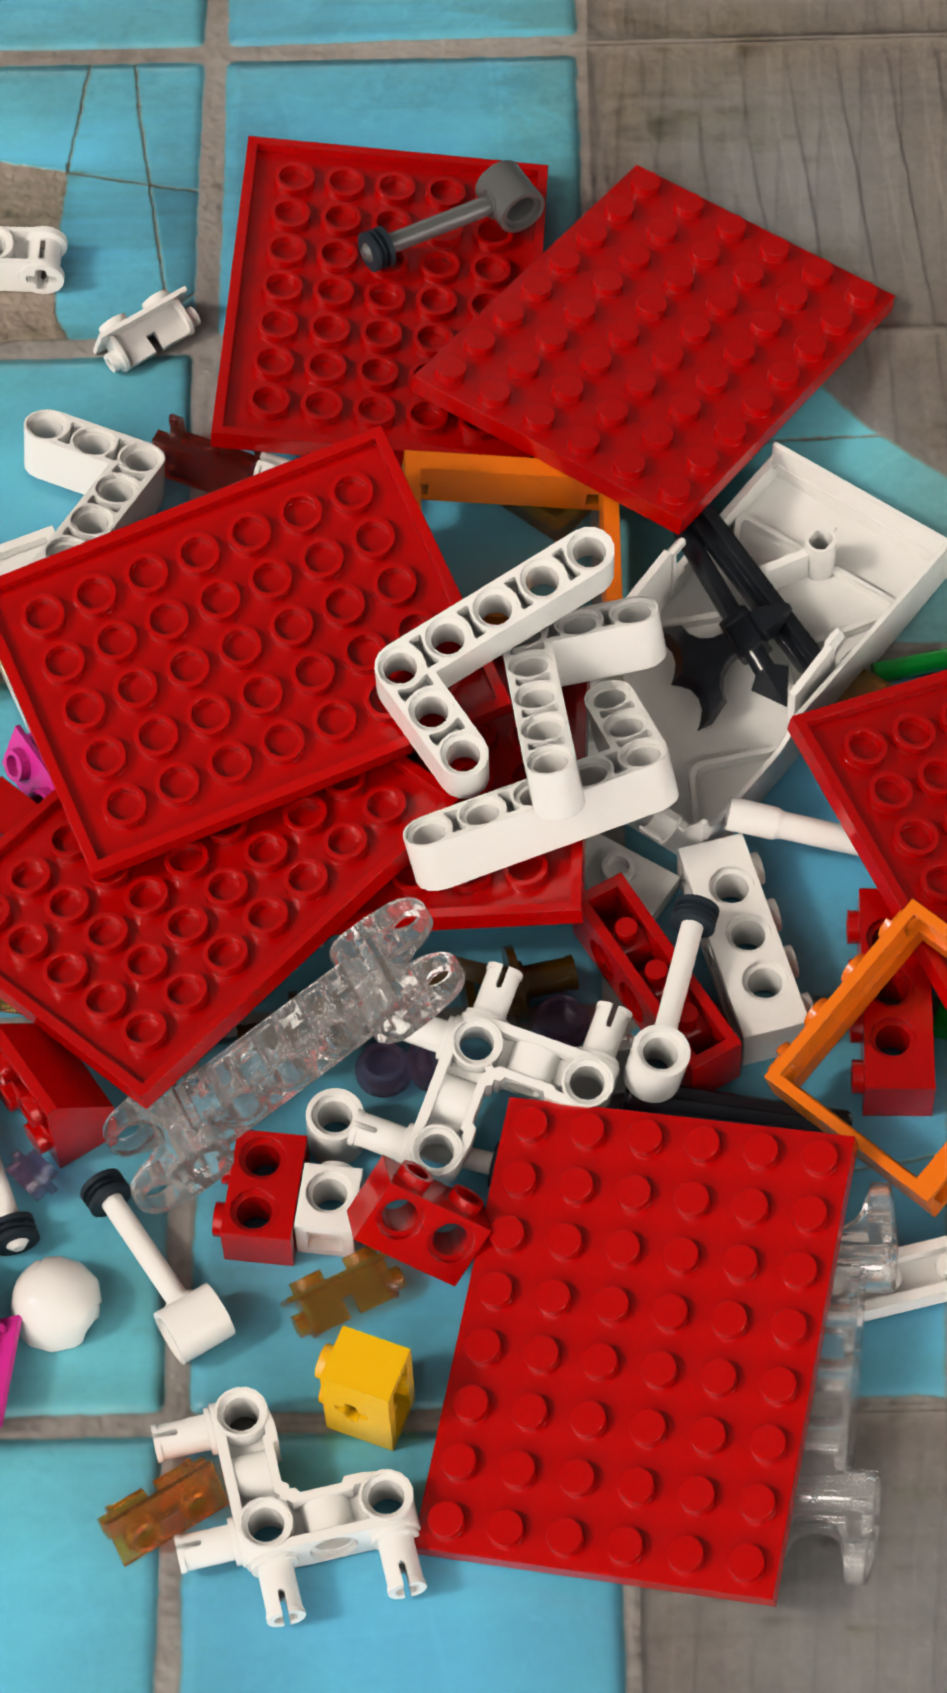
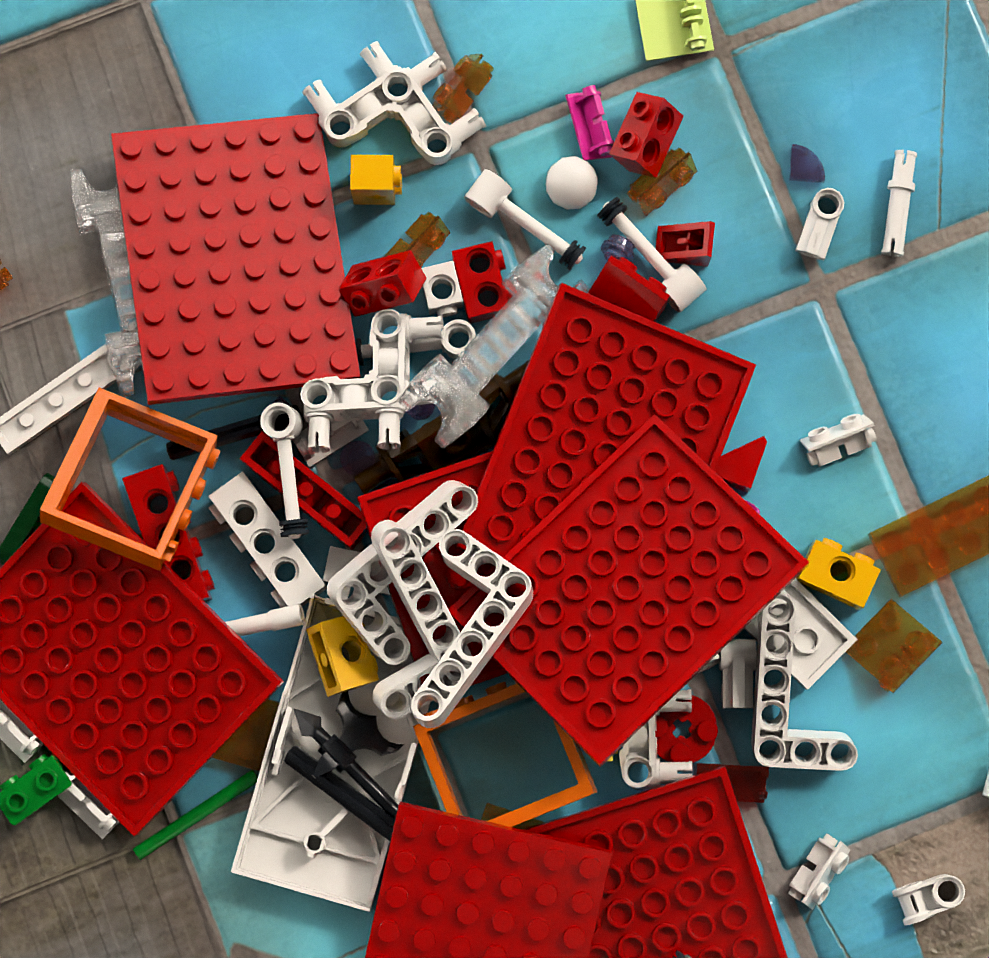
camera: 155 degrees right, 25 degrees up
none -> yellow brick [306,616,379,697]

